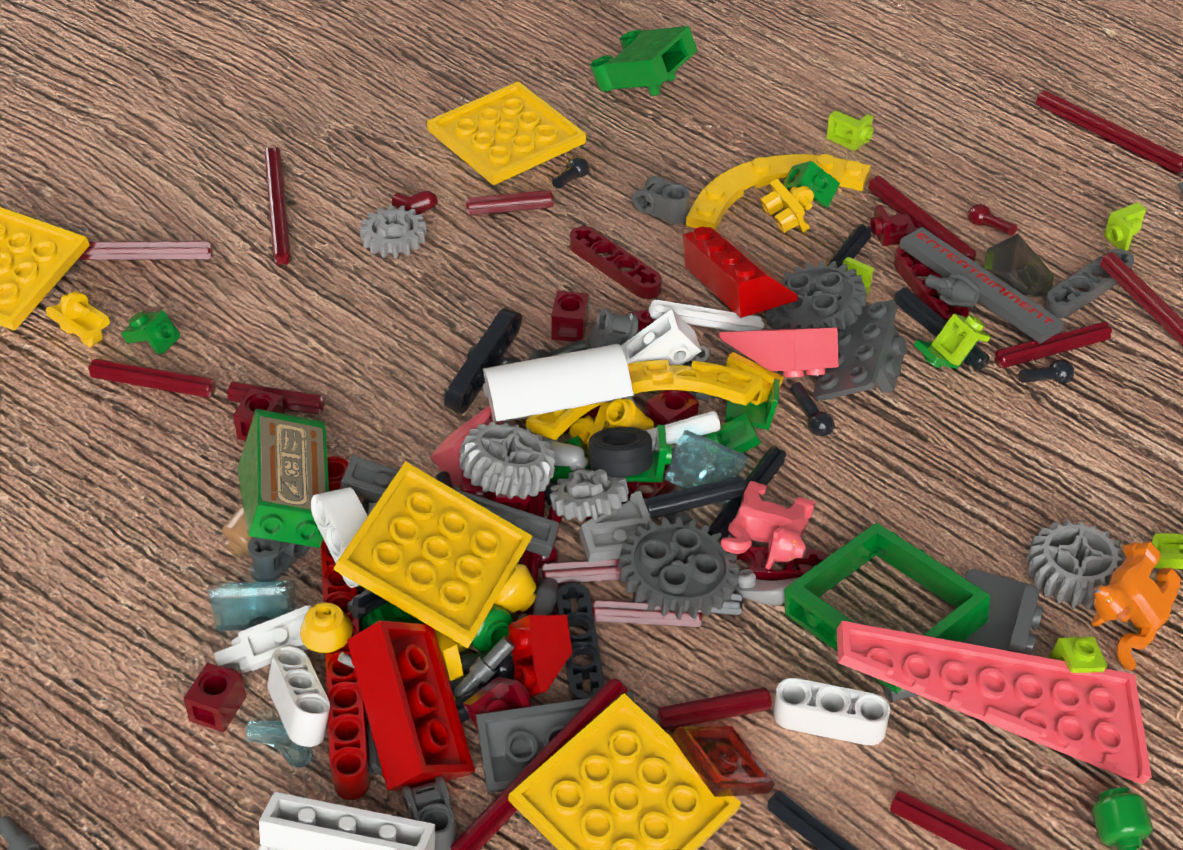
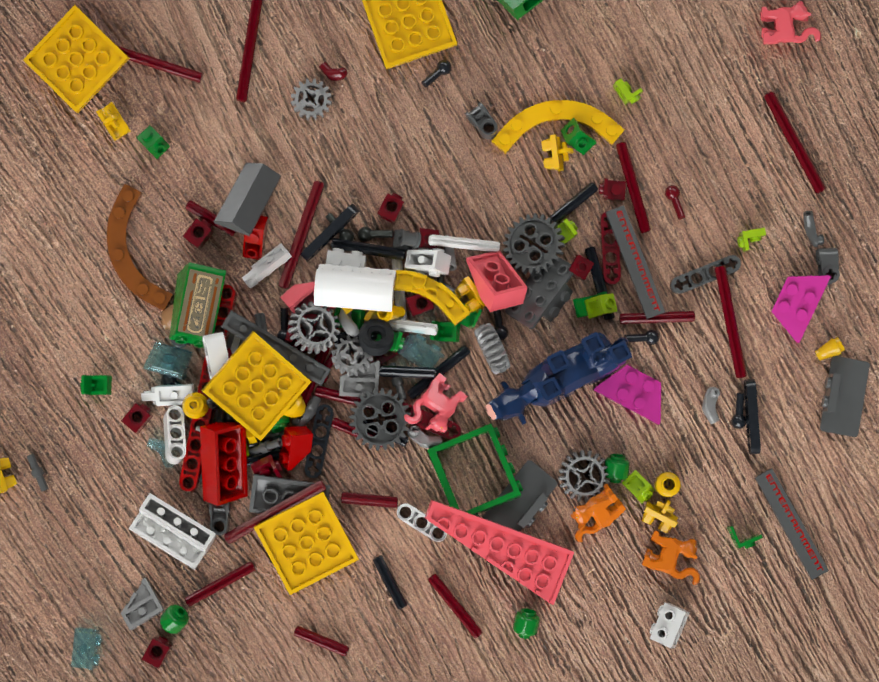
camera: 15 degrees right, 40 degrees up
dark red axle [88,359,216,398] -> none
dark red axle [465,190,554,216] -> none
dark red beam [570,226,662,299] -> none
clear red tile [671,726,775,797] -> none
red slope [683,227,798,318] -> none
dark grey piece [925,274,981,307] -> none
clear smoke slope [983,234,1054,297] -> none
lime bracket [1048,637,1107,673] -> none
none -> green bracket [80,375,112,395]
none -> dark orange plate [107,184,174,310]
none -> dark grey slope [214,162,281,236]
none -> red slope [242,216,268,260]
none -> white hinge [242,243,292,288]
none -> dark red axle [278,181,325,289]
none -> light grey gear [474,323,511,374]
none -> dark blue animal [485,332,632,425]
none -> dark red bracket [569,254,594,280]
none -> dark pink wing [593,365,661,425]
none -> green head [604,454,630,483]
none -> coral animal [760,1,821,45]

